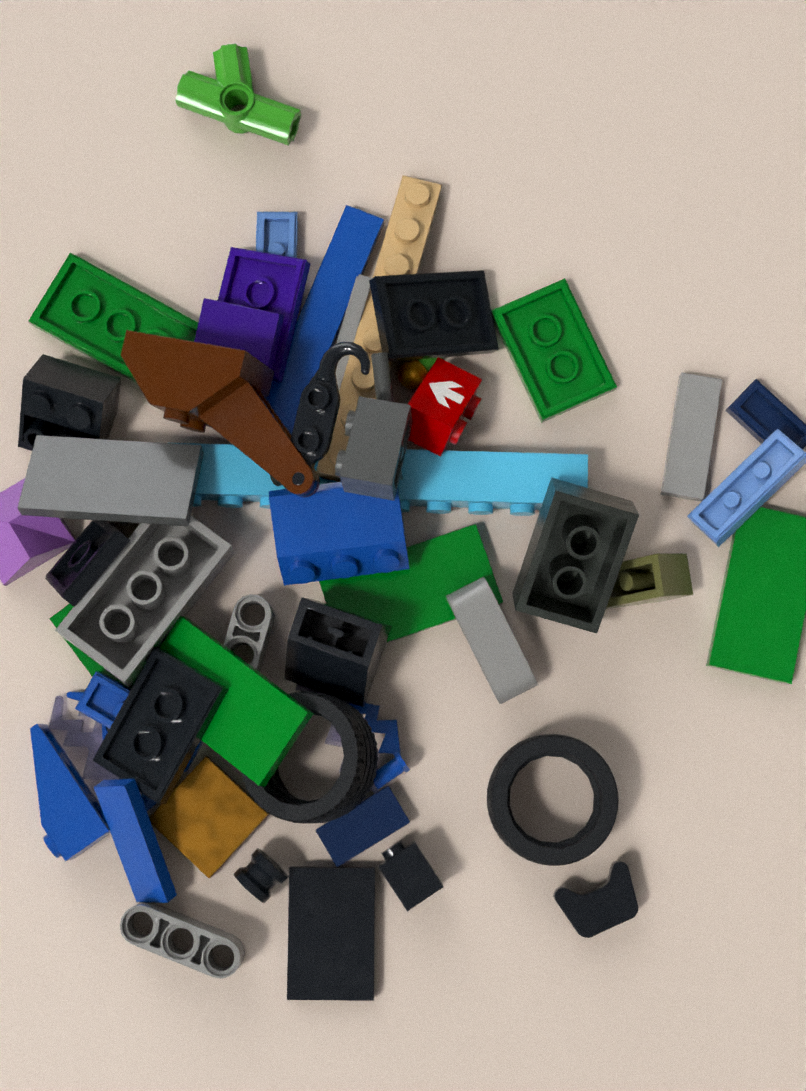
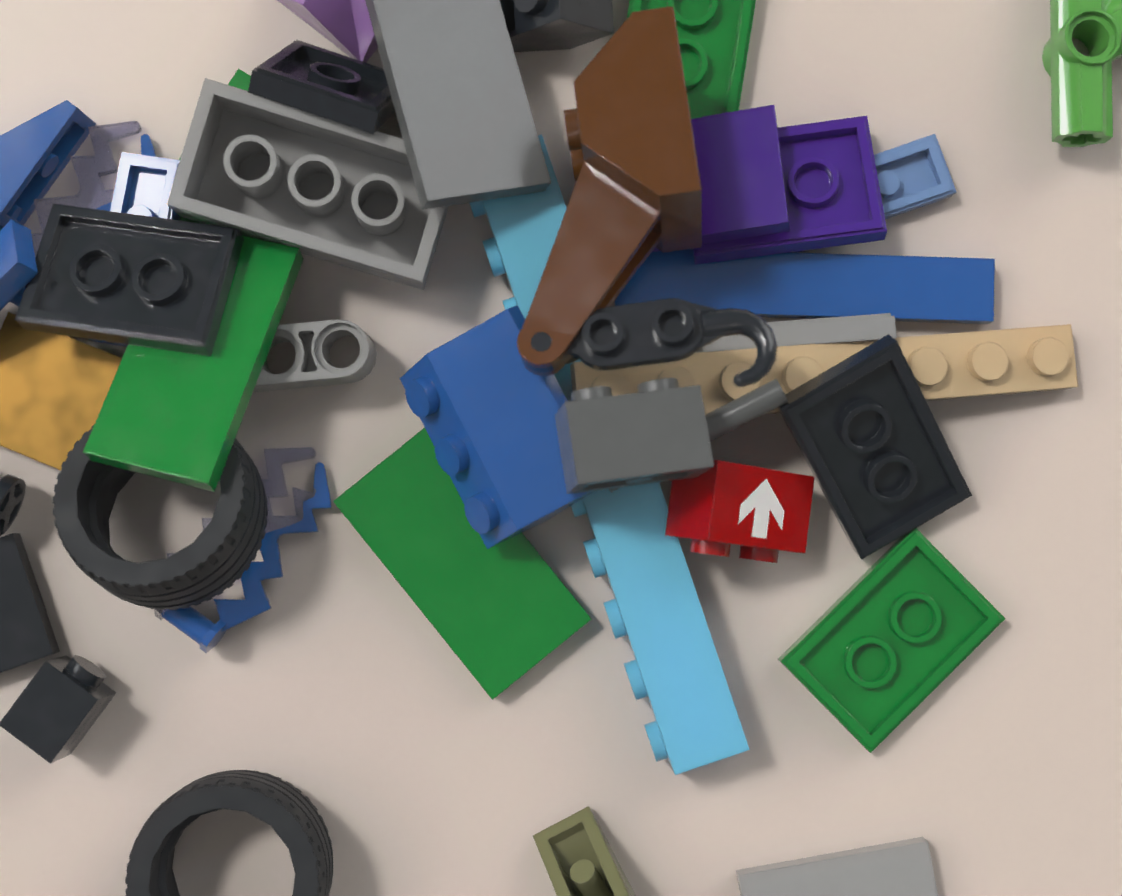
camera: 70 degrees right, 5 degrees up
black slope [284,597,392,707] -> none
dark blue tile [315,785,410,867] -> none
pearl gold piece [398,357,444,389] -> none
light grey beam [446,577,538,704] -> none
pearl dark grey brick [512,477,639,633] -> none

